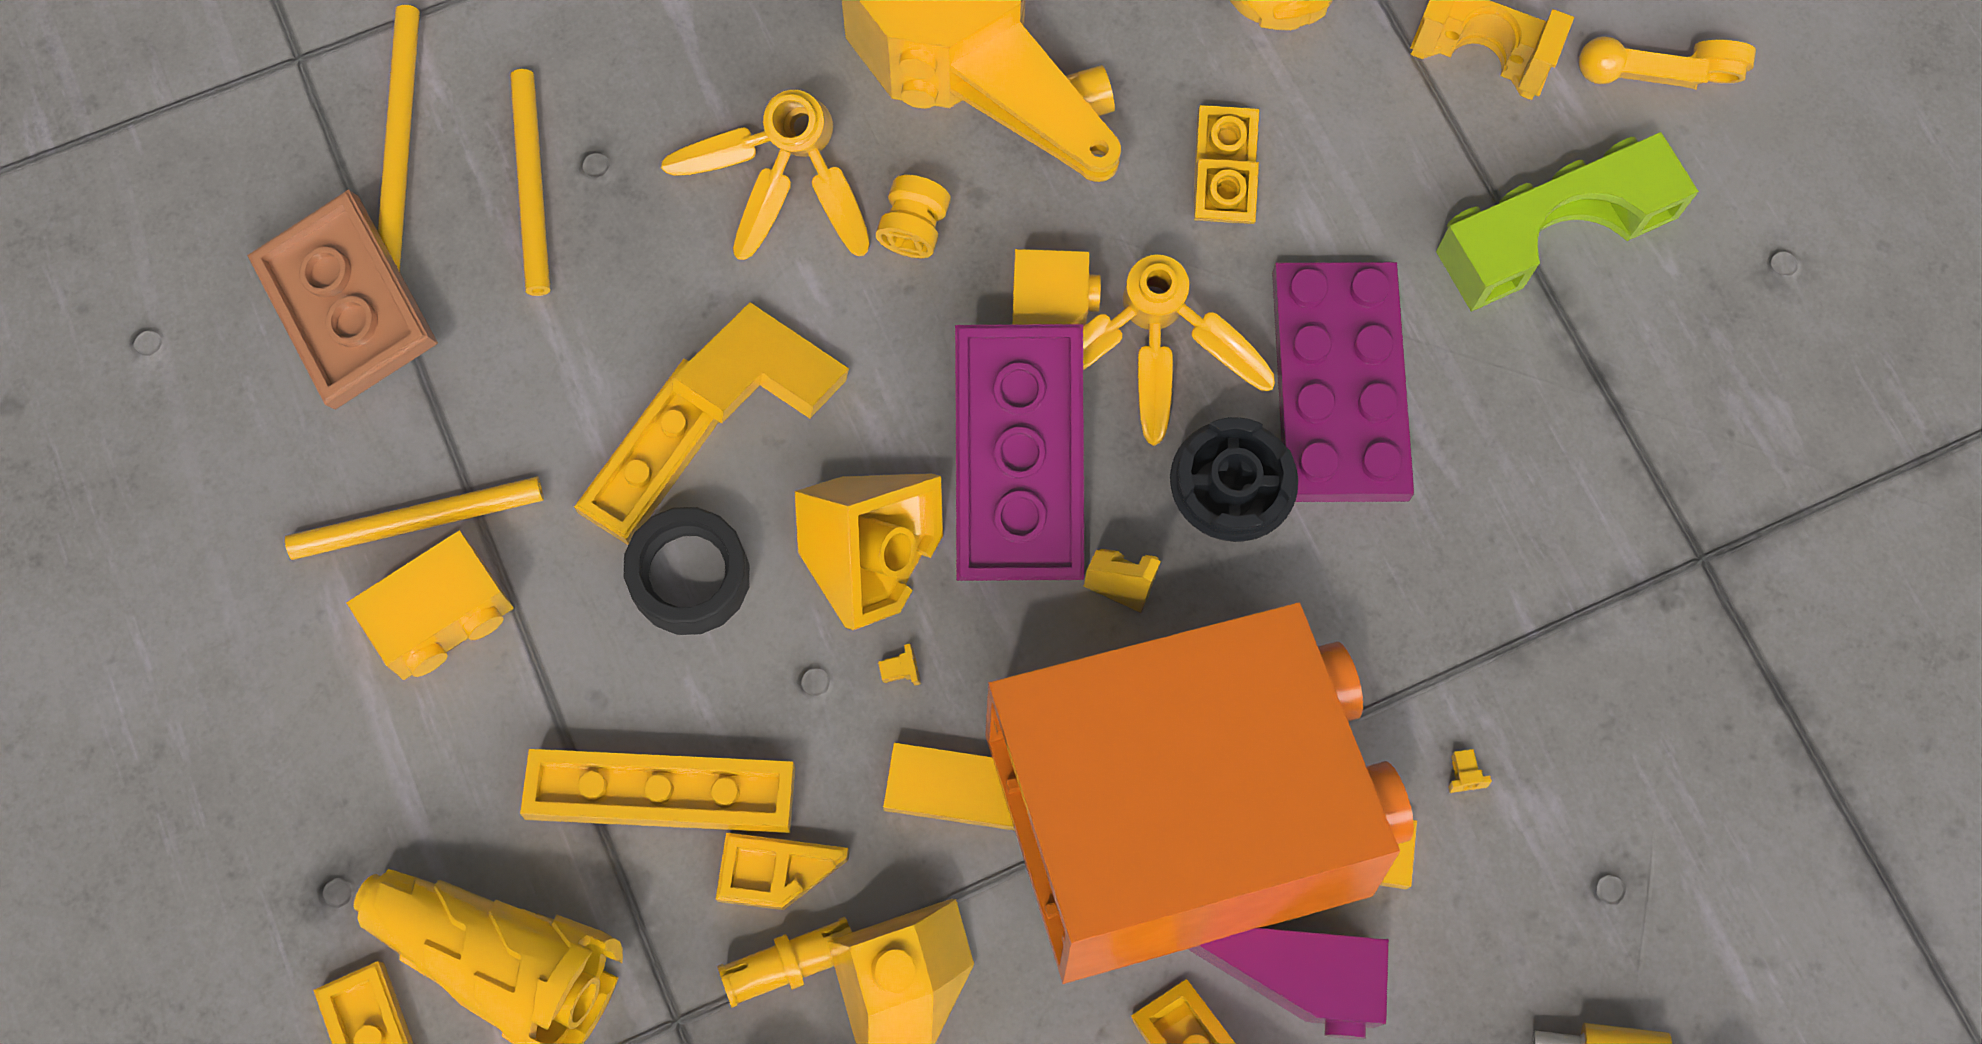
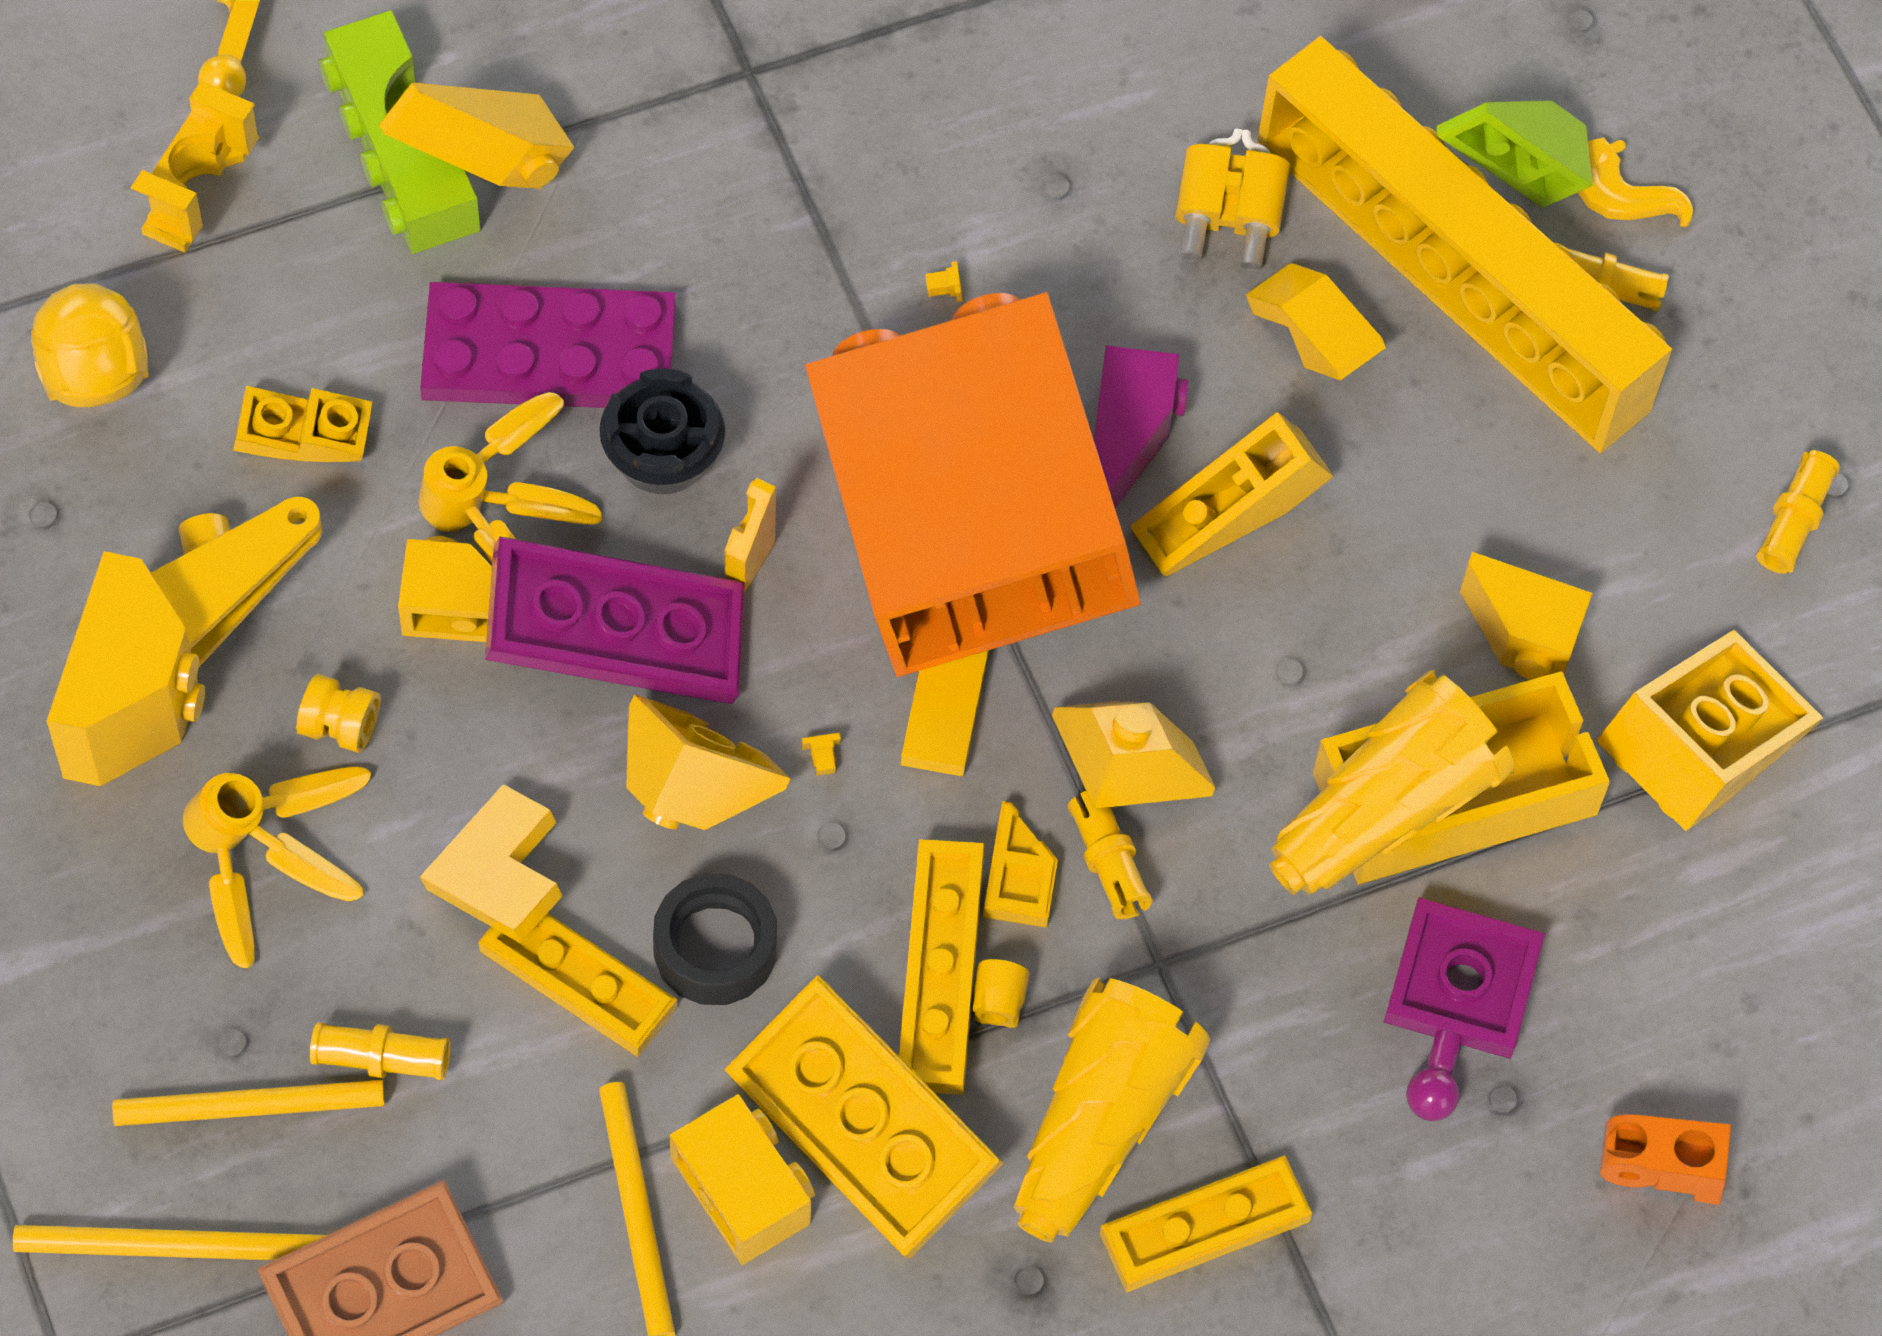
camera: 90 degrees left, 10 degrees down
none -> yellow pin [310,1022,451,1081]
none -> yellow slope [379,82,575,189]
none -> yellow tile [724,975,1004,1260]
none -> yellow hose [972,959,1030,1028]

